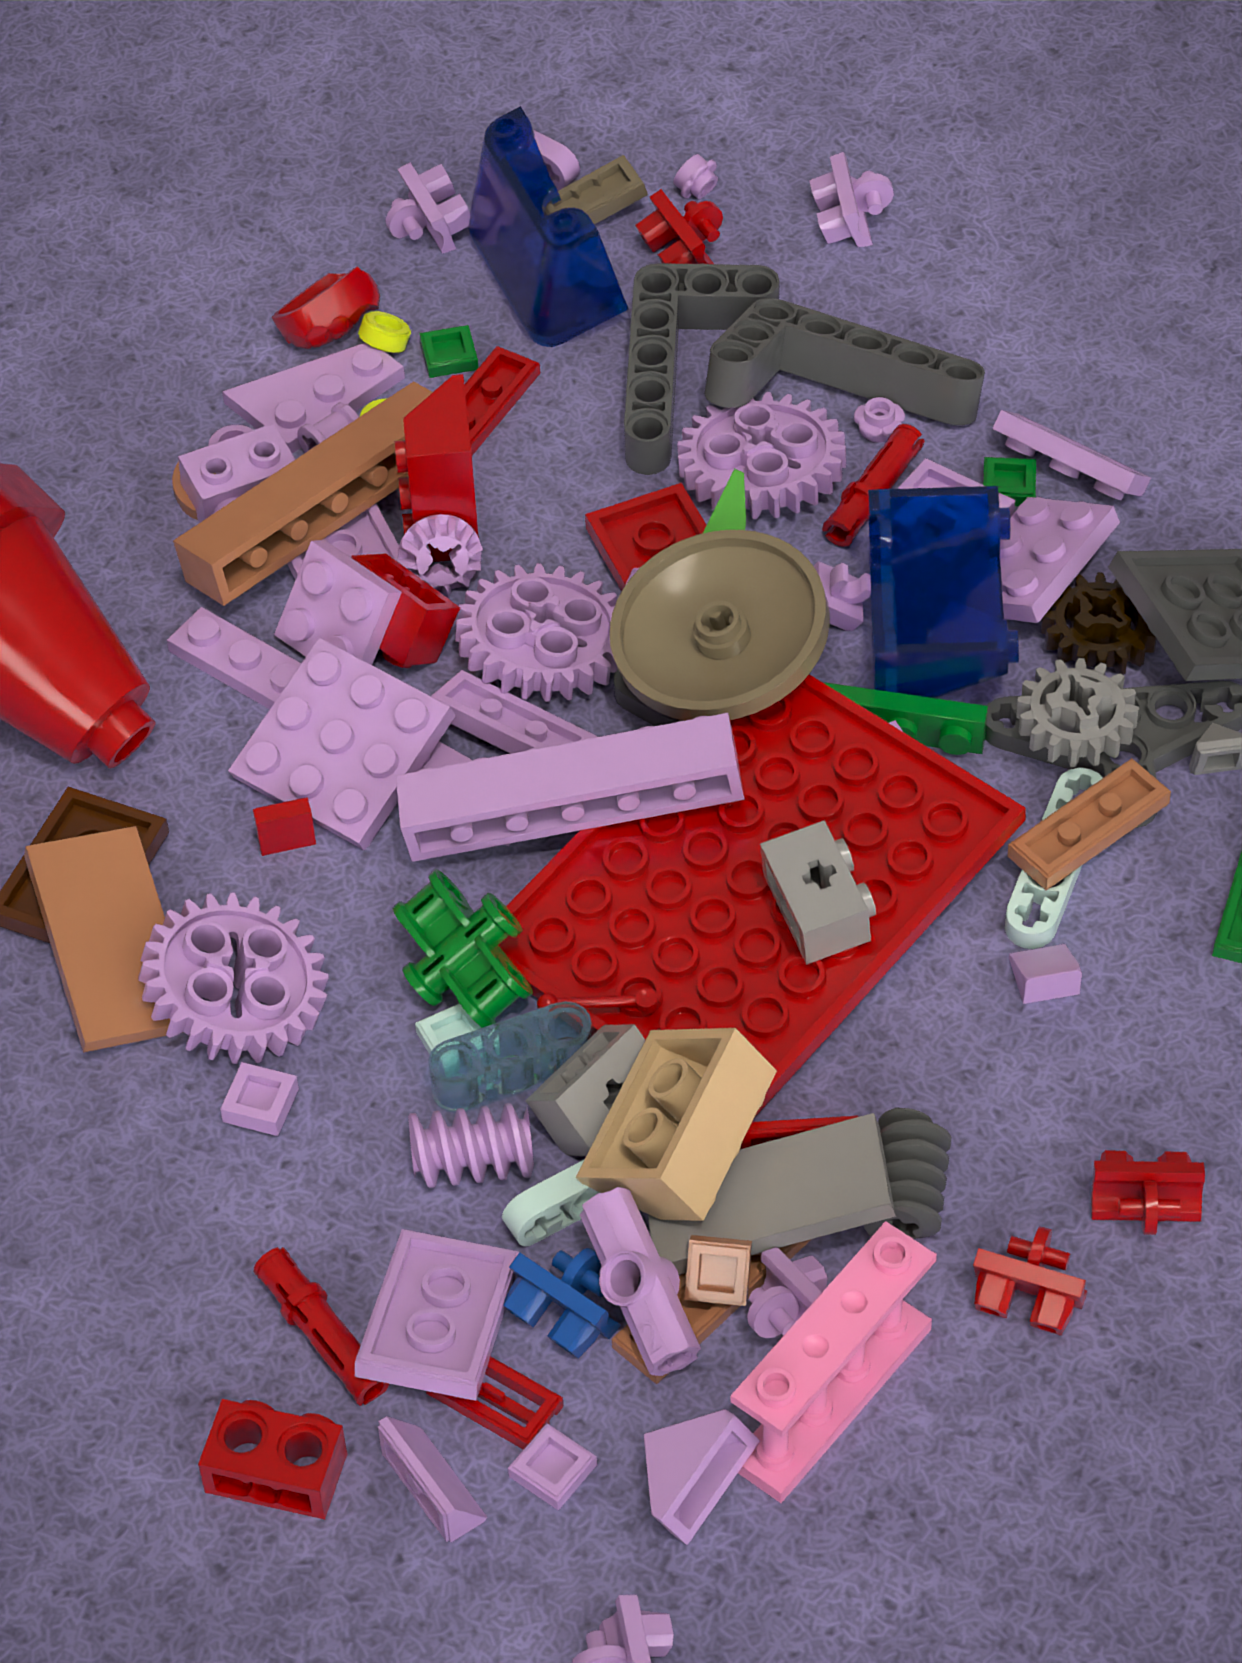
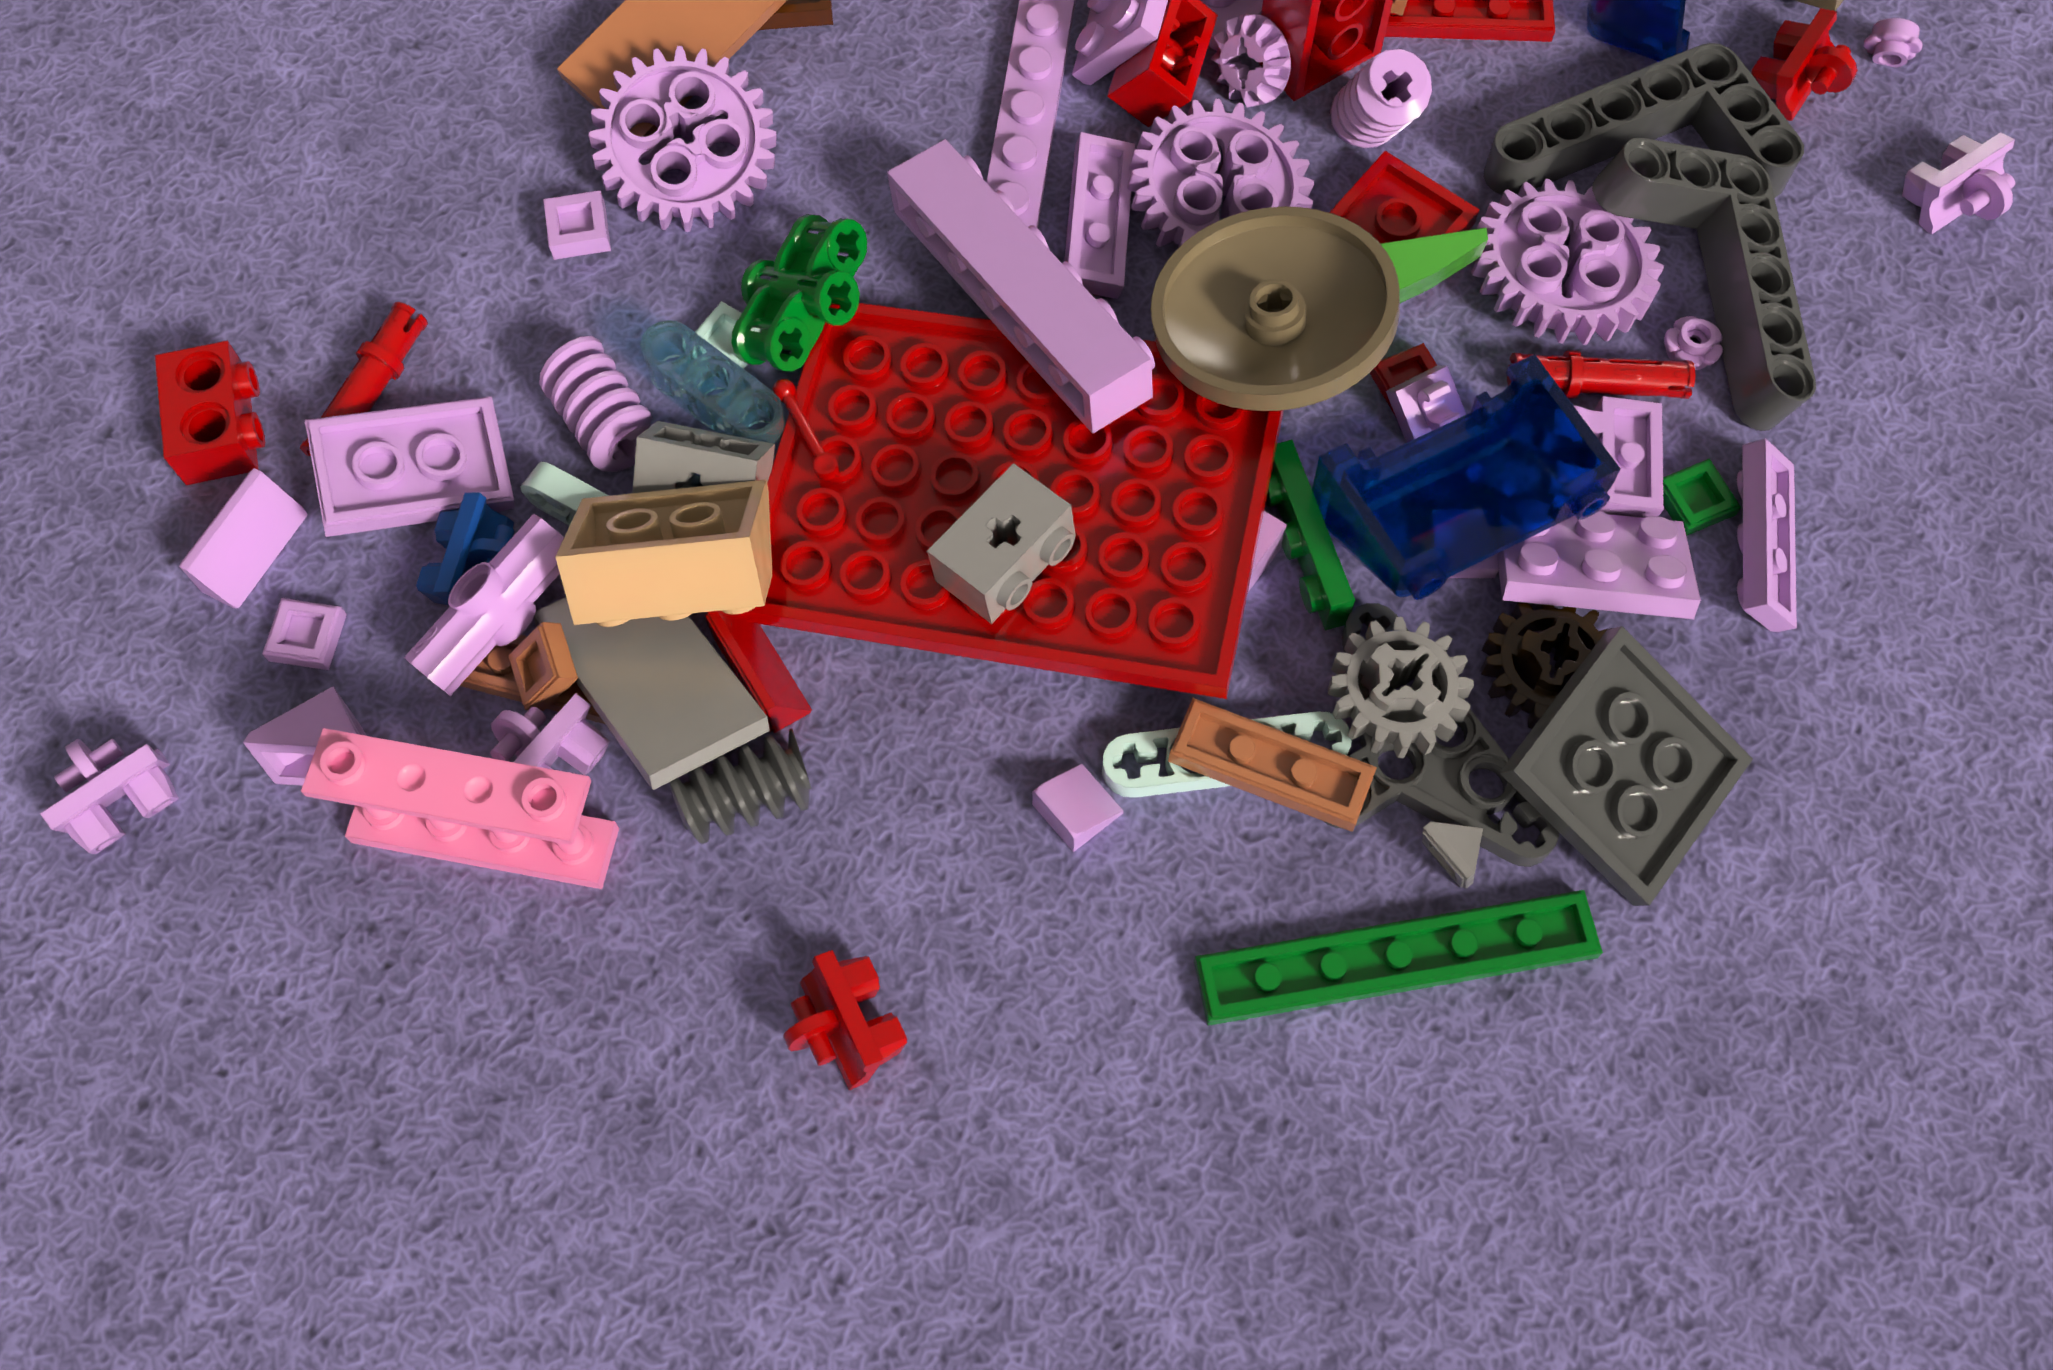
camera: 60 degrees right, 15 degrees up
lavender plate [228,637,456,850] -> none
red tile [253,797,316,856] -> none
red tile [426,1356,564,1450] -> none
hips [973,1226,1087,1336] -> none
none -> lavender piece [1330,49,1432,148]

